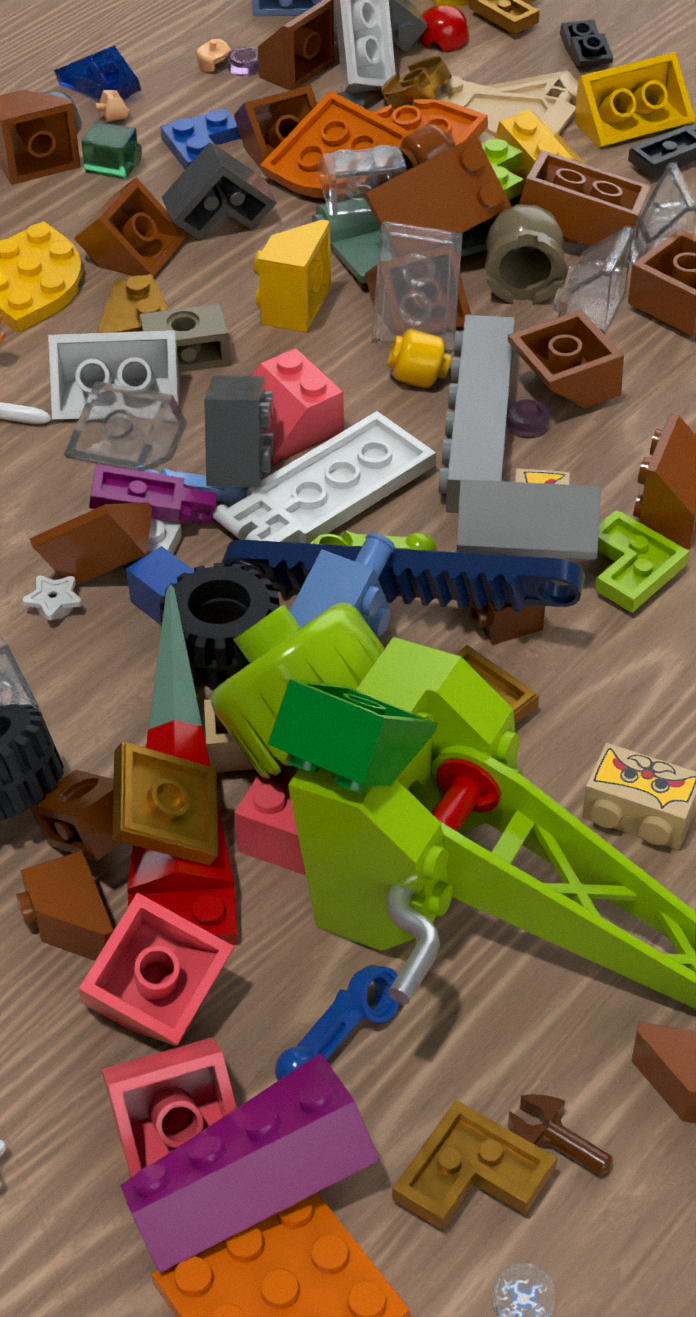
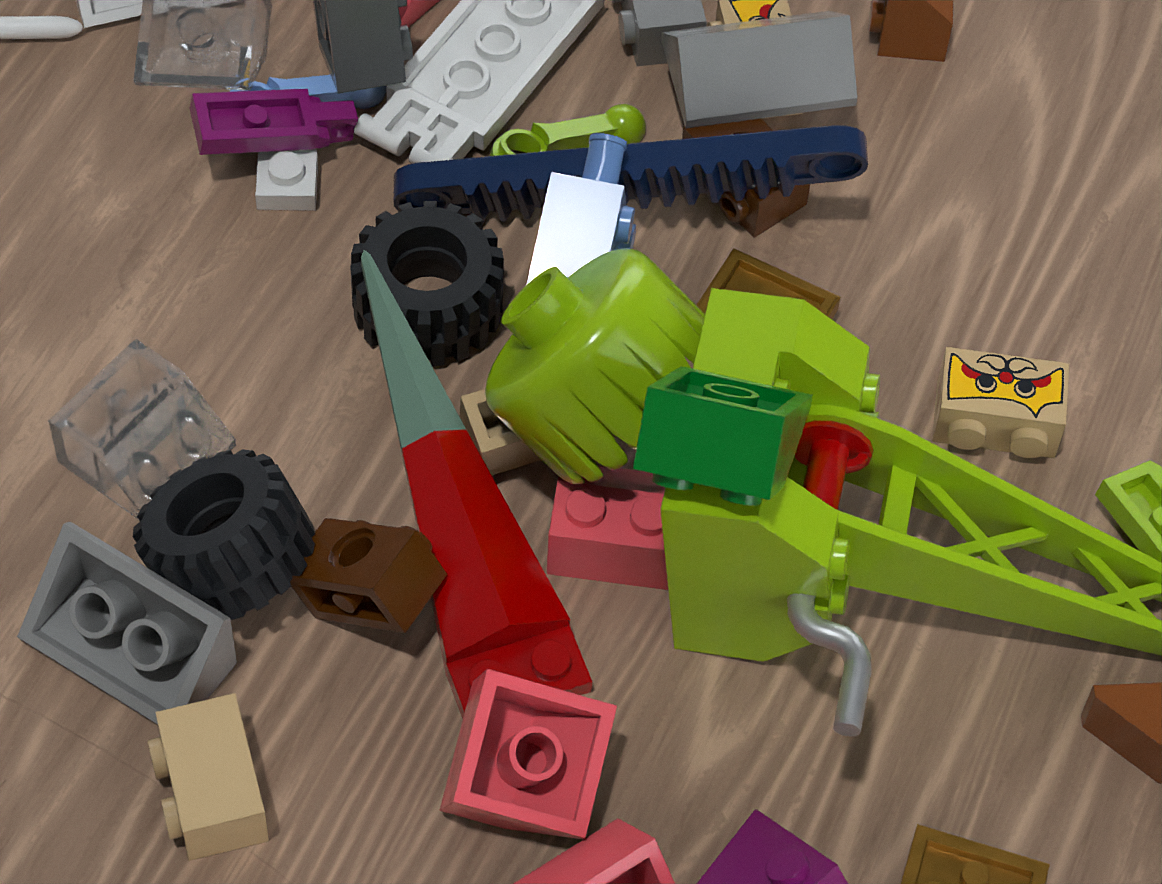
camera: 20 degrees left, 10 degrees up
dark orange slope [16,850,114,961] -> none
white plate [22,575,83,620] -> none
dark orange slope [29,502,152,586] -> none
pearl gold plate [113,741,218,865] -> none
blue brick [126,546,194,625] -> none
blue piece [275,965,400,1081] -> none
reddish brown bar [508,1094,613,1176] -> none
lime plate [595,509,690,613] -> none

